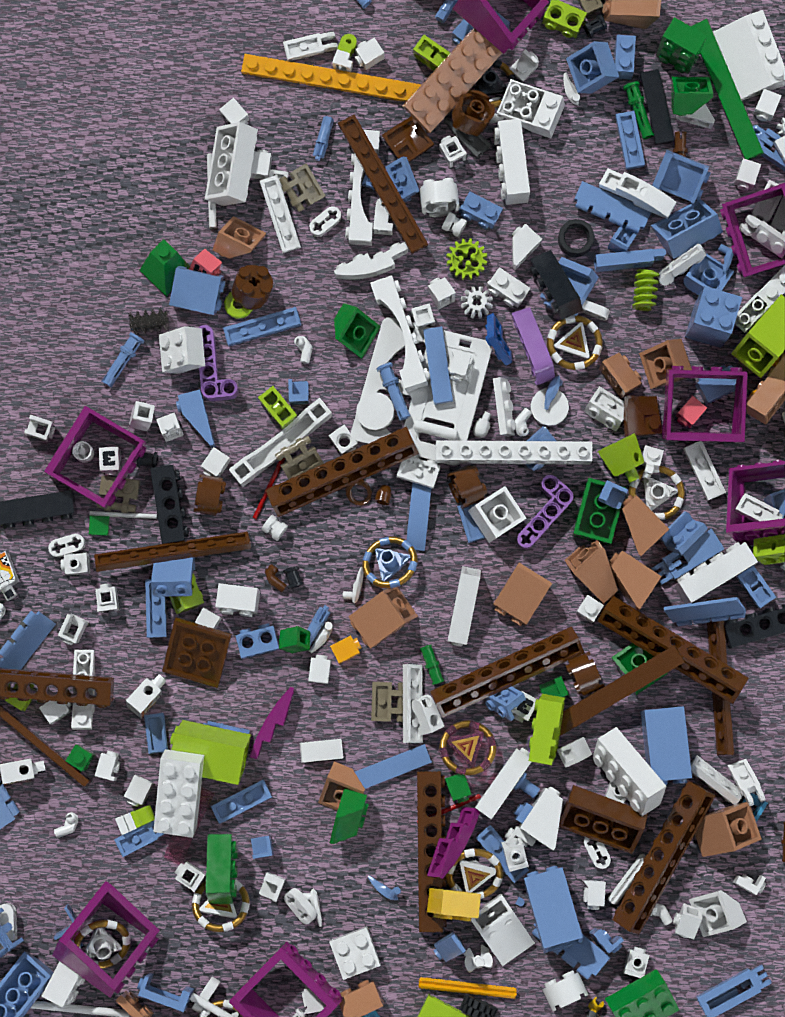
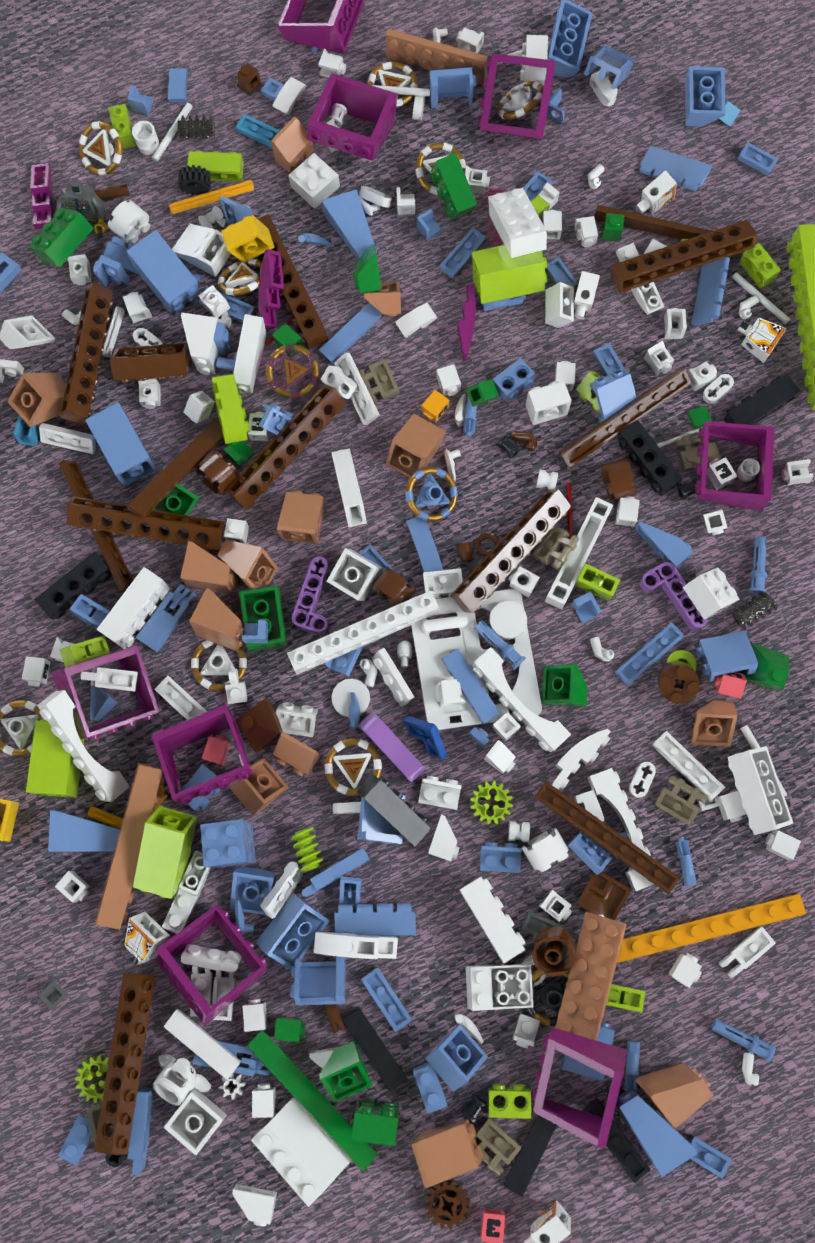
camera: 155 degrees right, 5 degrees down
white window [156,413,184,442] -> none
reddish brown plate [162,617,232,688] -> none
leg [332,34,357,72] -> none
green pin [420,644,444,685] -> none
white gear [461,286,493,319] -> none
black tyre [558,219,595,257] -> none
white brick [593,727,666,816] -> none
lime torso [598,433,644,483] -> none
green pin [623,81,654,140] -> none
medium blue bracket [660,511,708,555] -> none
medium blue windscreen [664,597,746,626] -> none
white brick [673,903,702,939] -> none
white hinge [728,759,765,806] -> none
none -> green brick [274,1016,306,1042]
none -> medium blue slope [322,190,377,261]
none -> medium blue plate [469,727,489,748]
none -> white brick [545,282,574,328]

